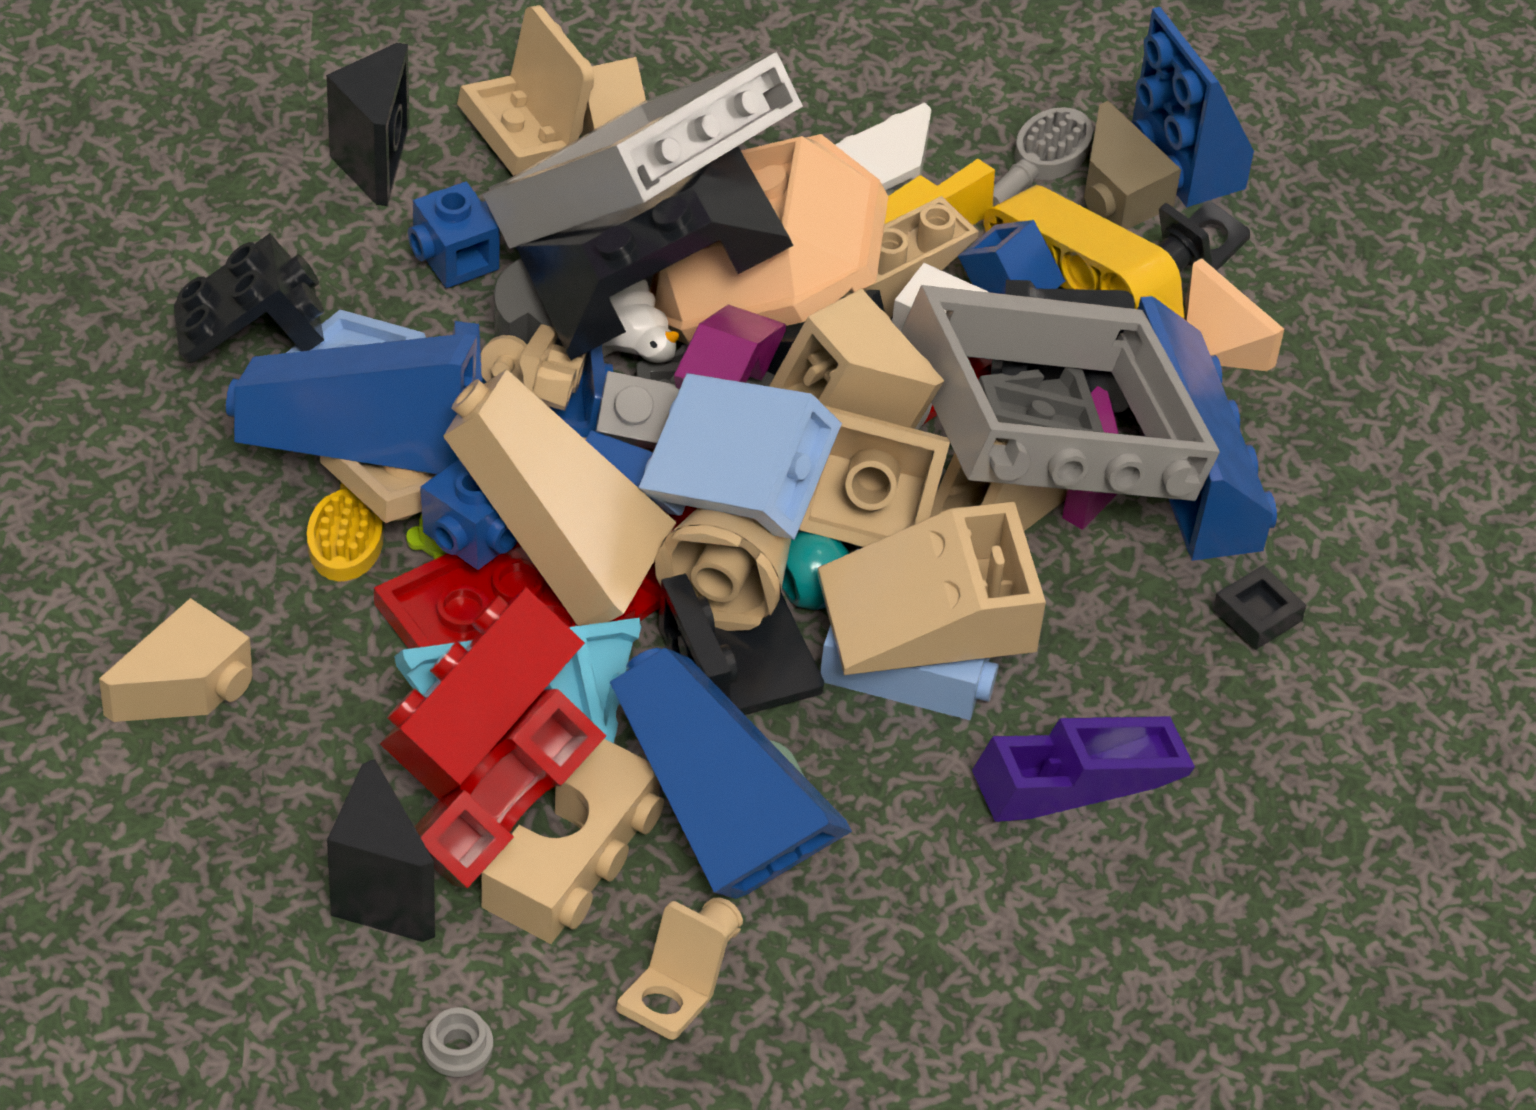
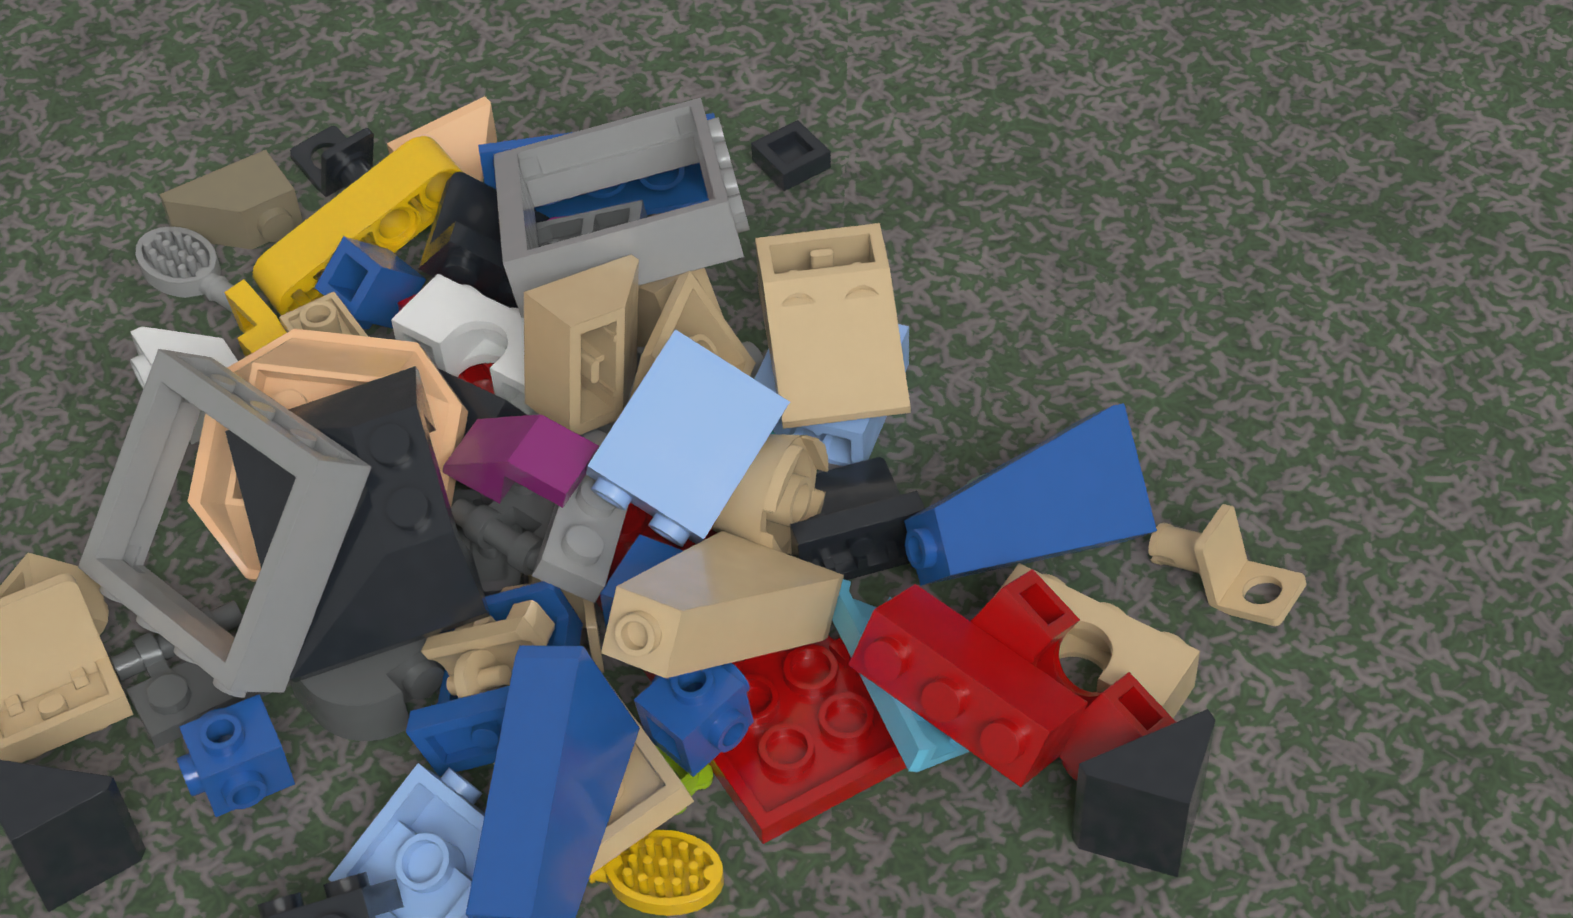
camera: 80 degrees left, 0 degrees up
light grey plate [422,1007,493,1077] -> none
dark purple slope [972,716,1195,822] -> none
blue slope [1131,7,1254,207] -> none

